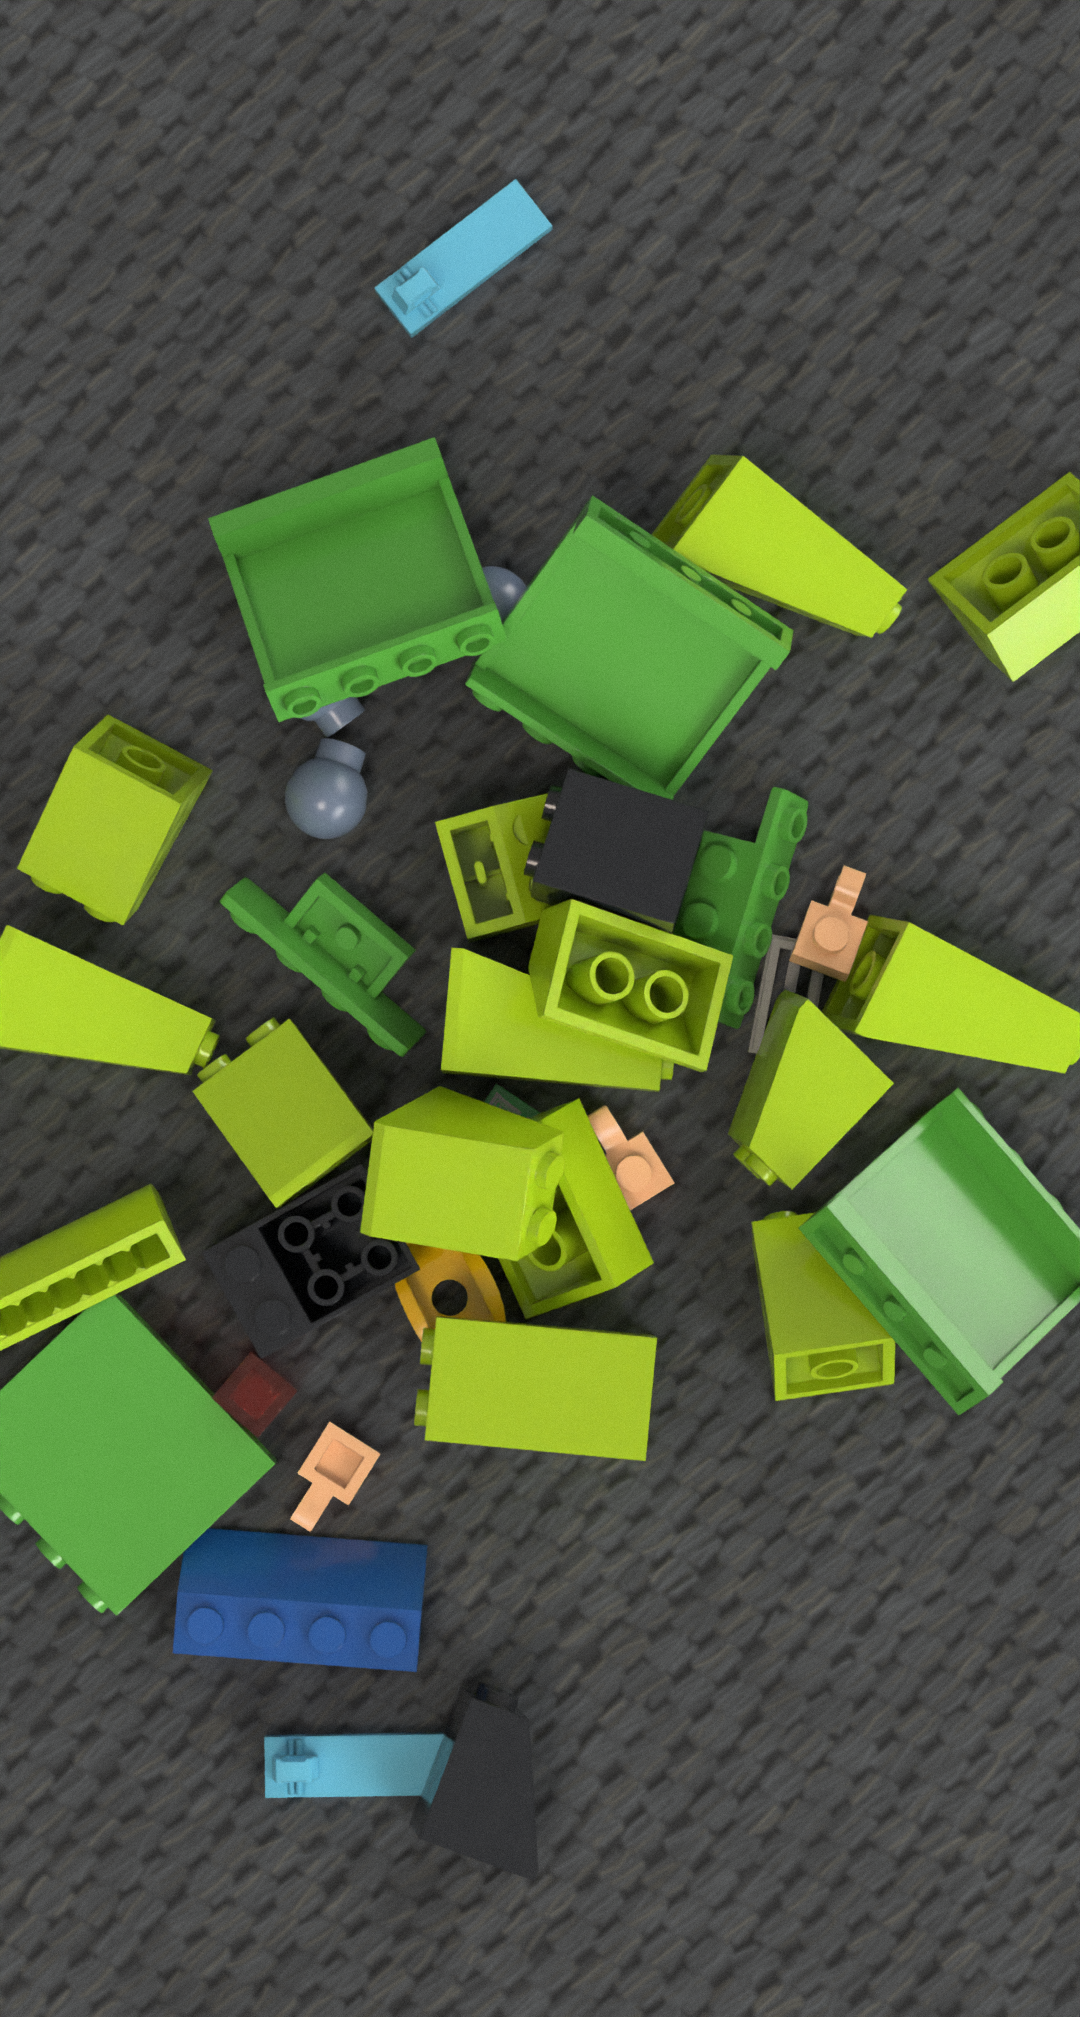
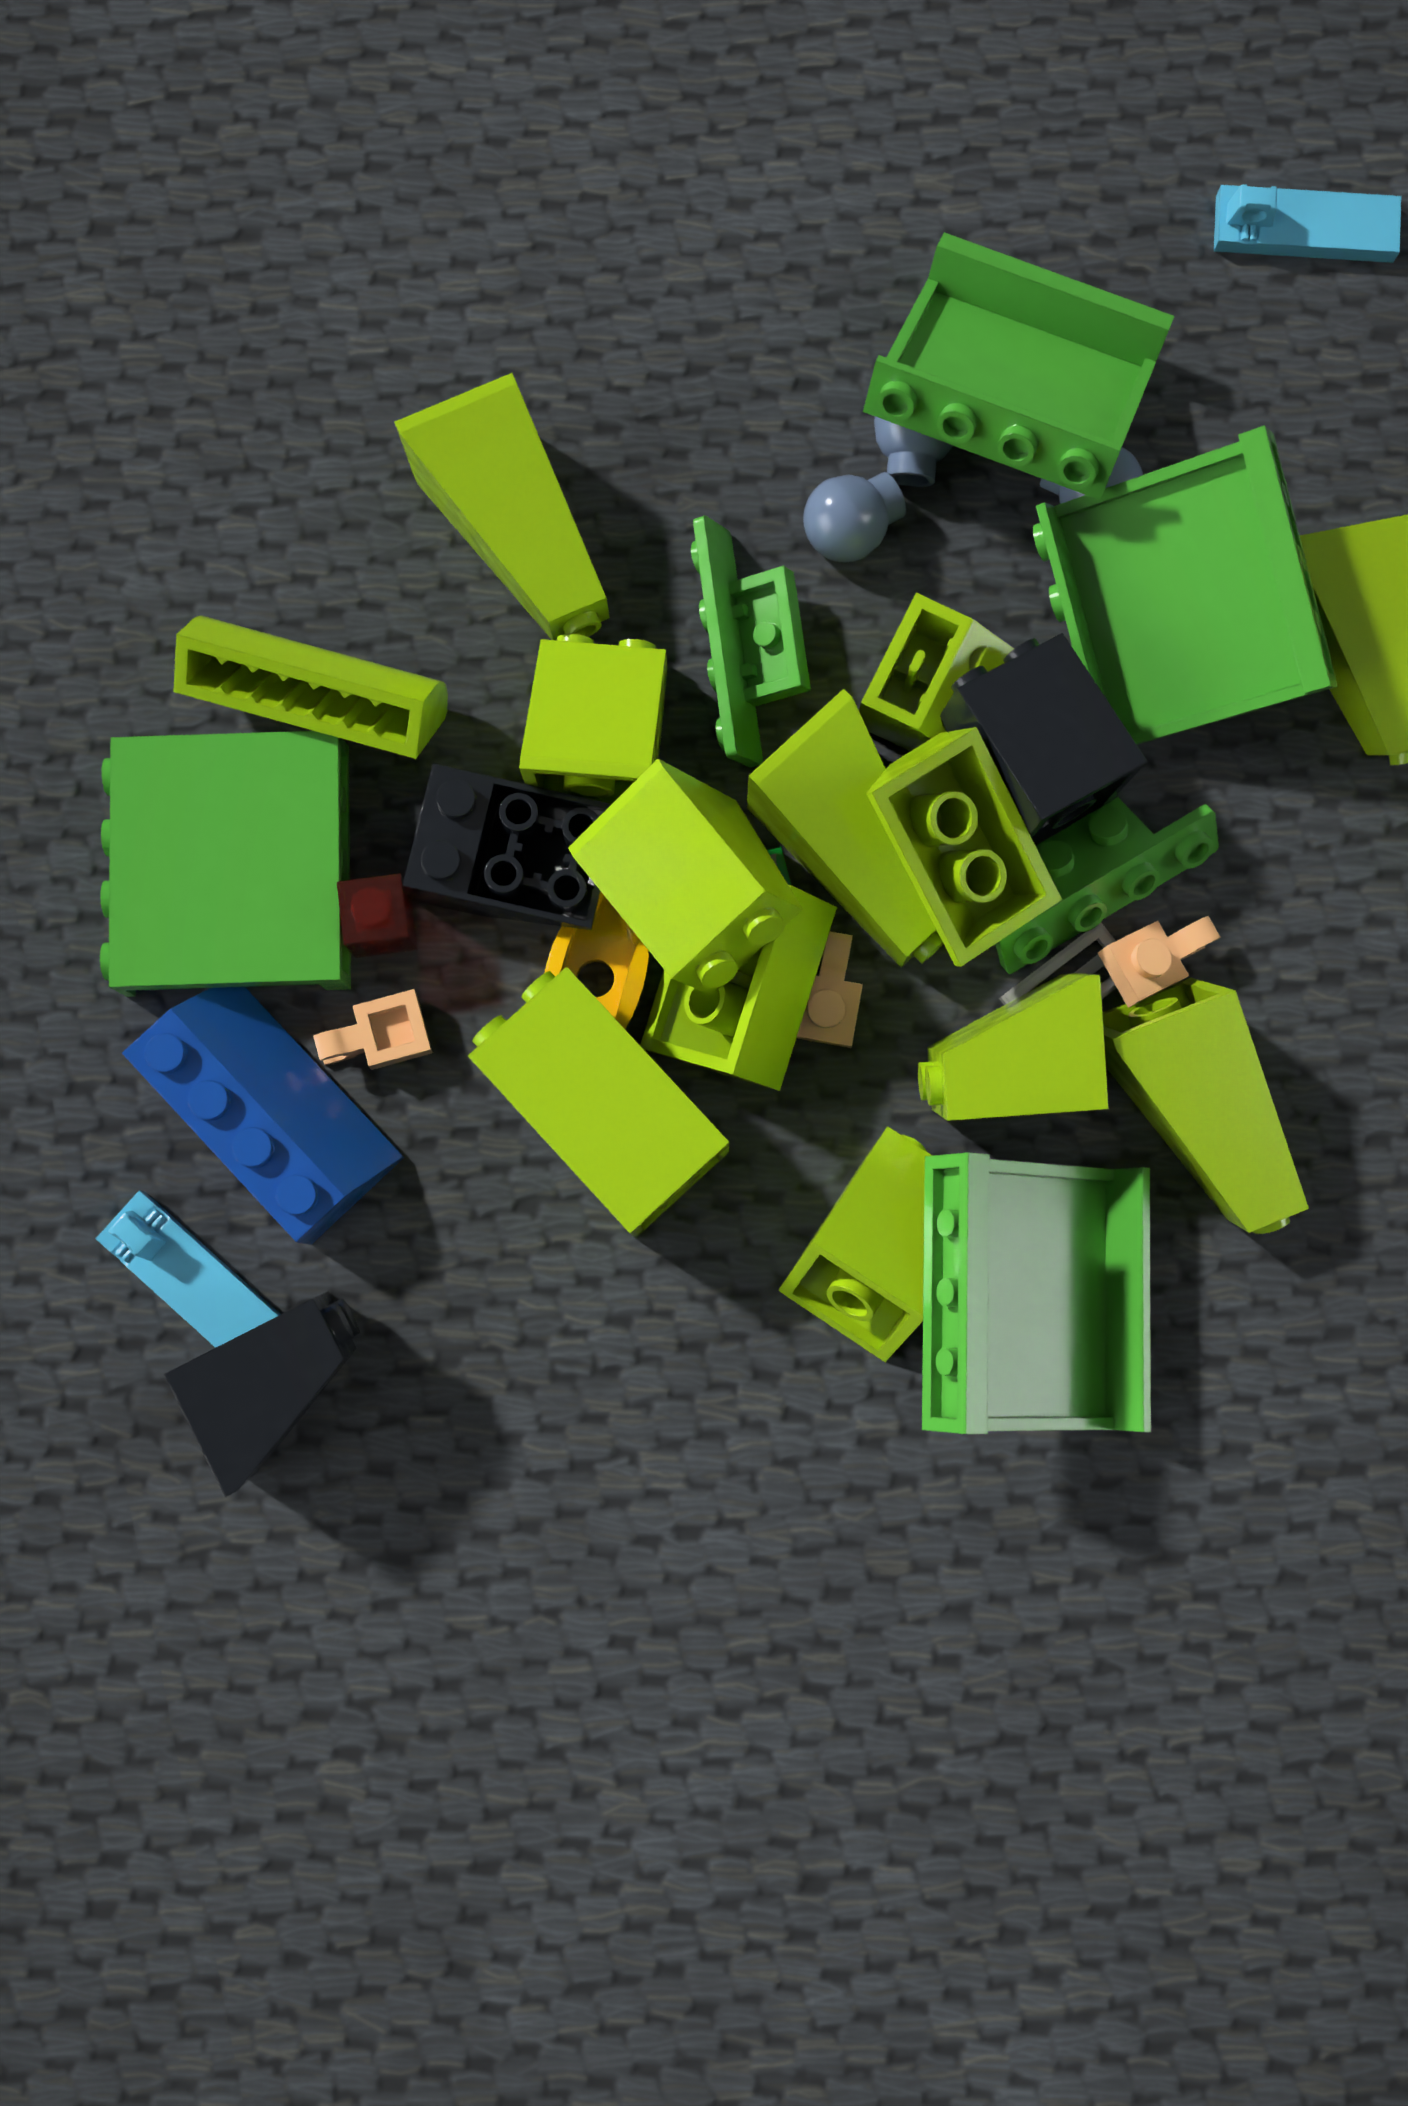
camera: 45 degrees right, 5 degrees down
lime slope [17,714,213,925] -> none

